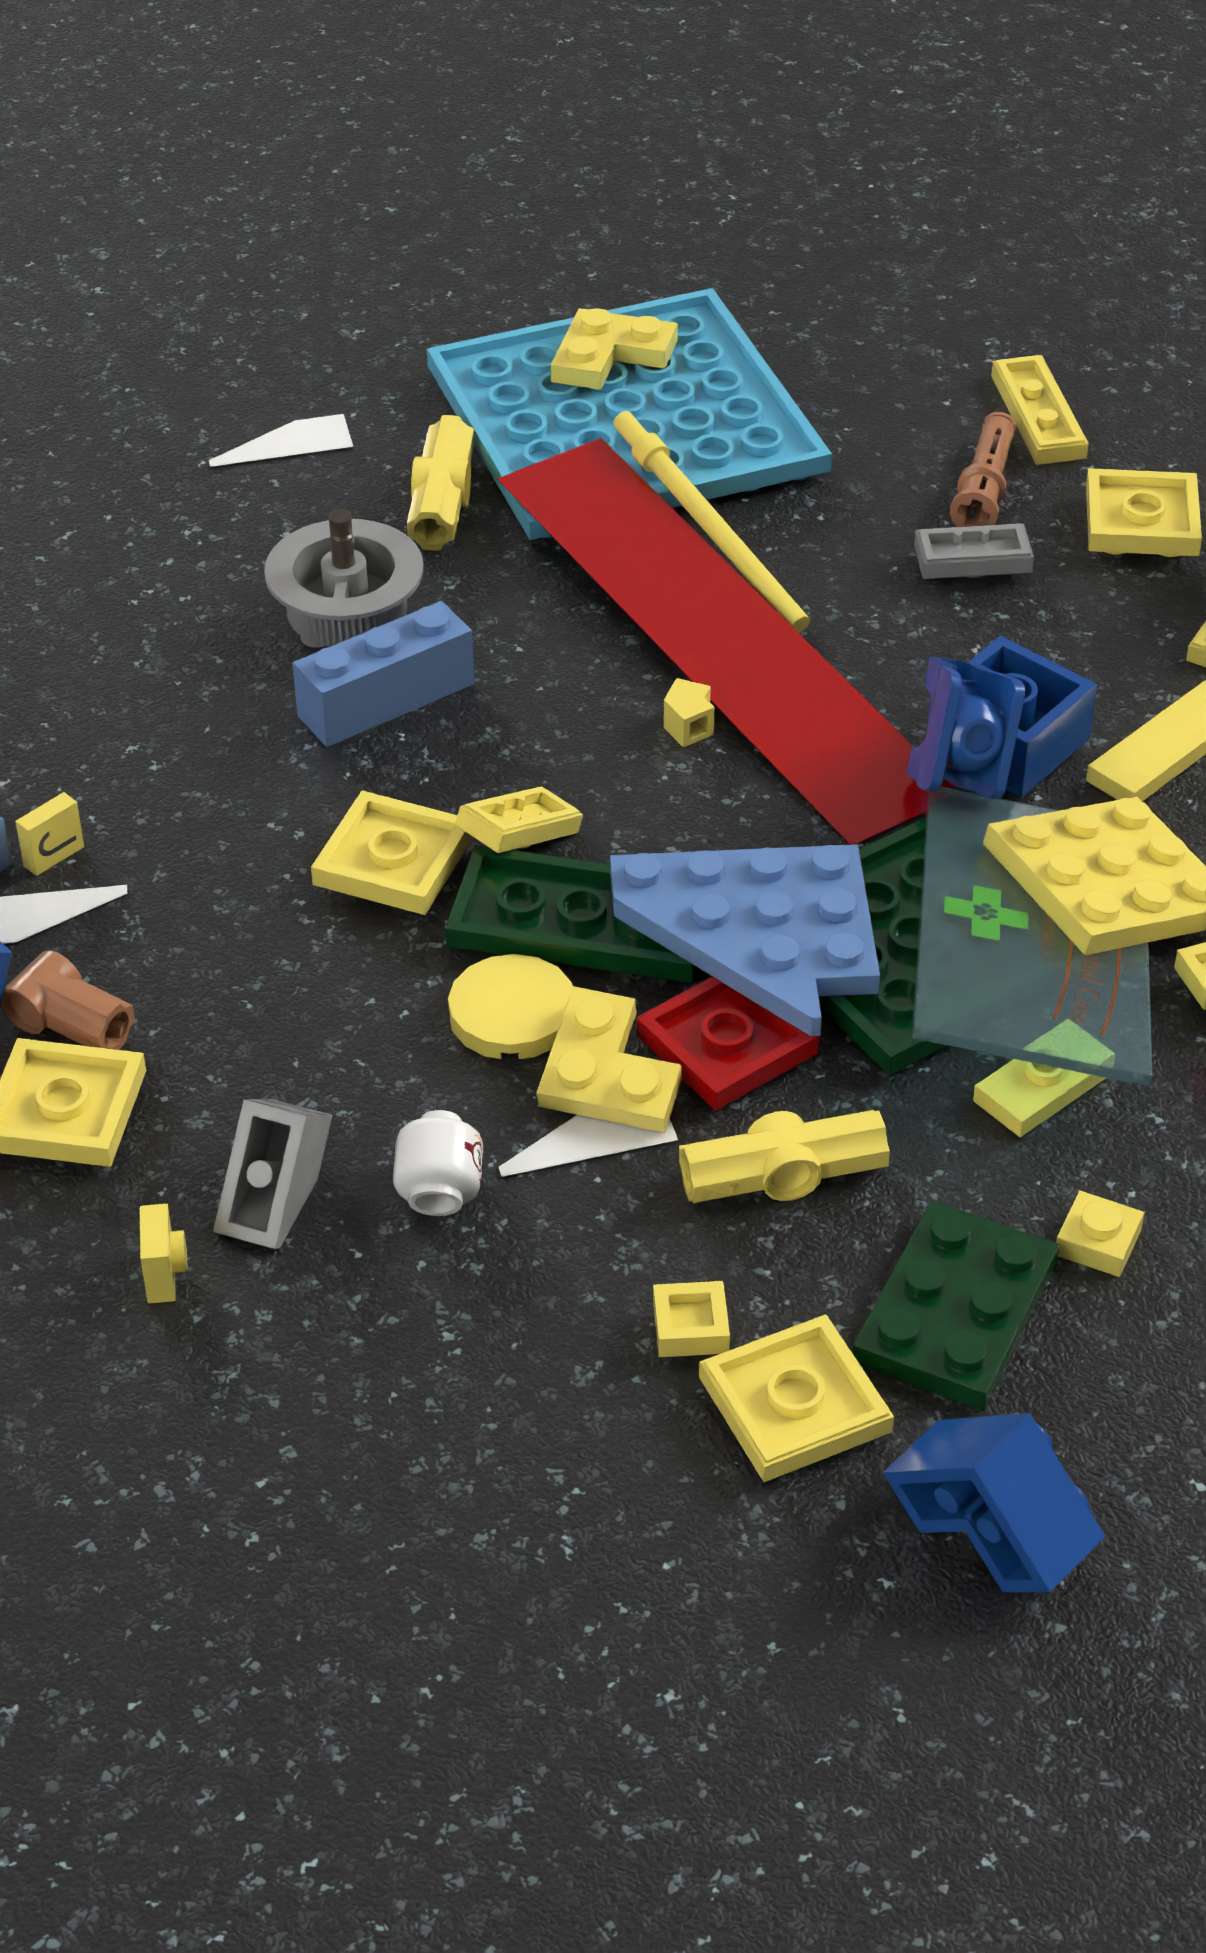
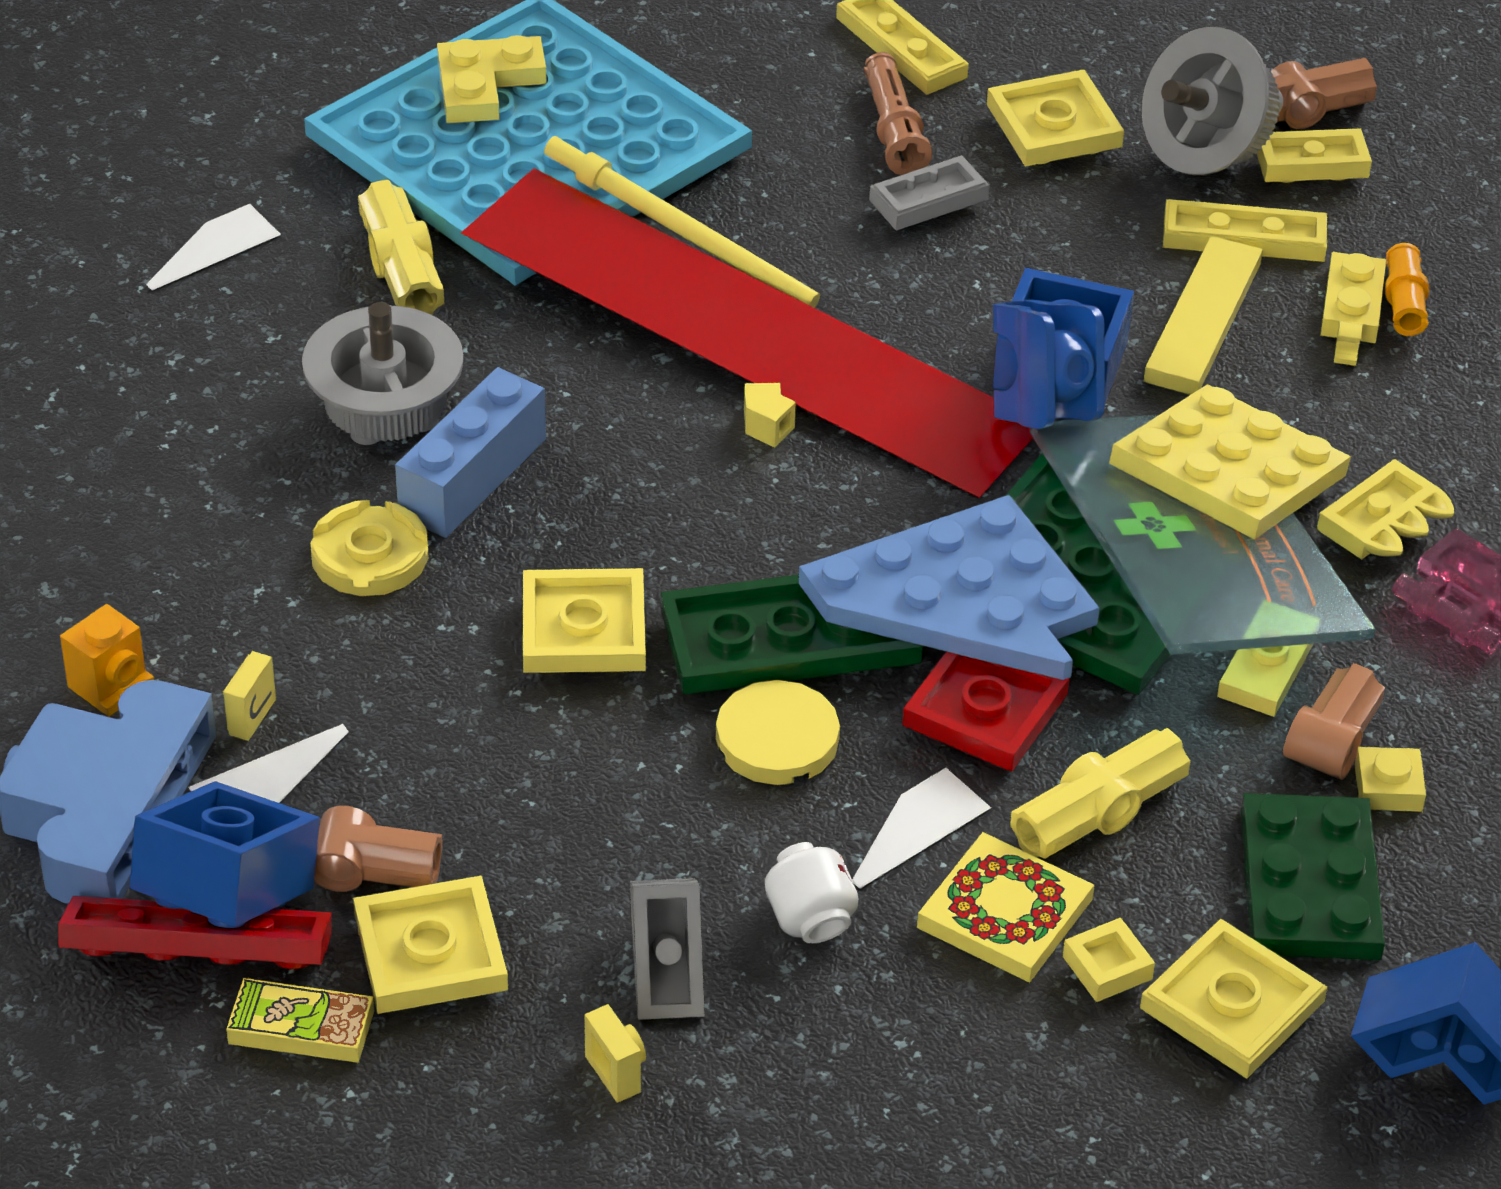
camera: 25 degrees left, 0 degrees up
light yellow plate [455,786,583,853] -> none
light yellow plate [537,986,682,1133] -> none
none -> light yellow tile [311,500,429,596]
none -> light yellow tile [917,832,1094,983]
none -> nougat piece [1283,663,1385,780]

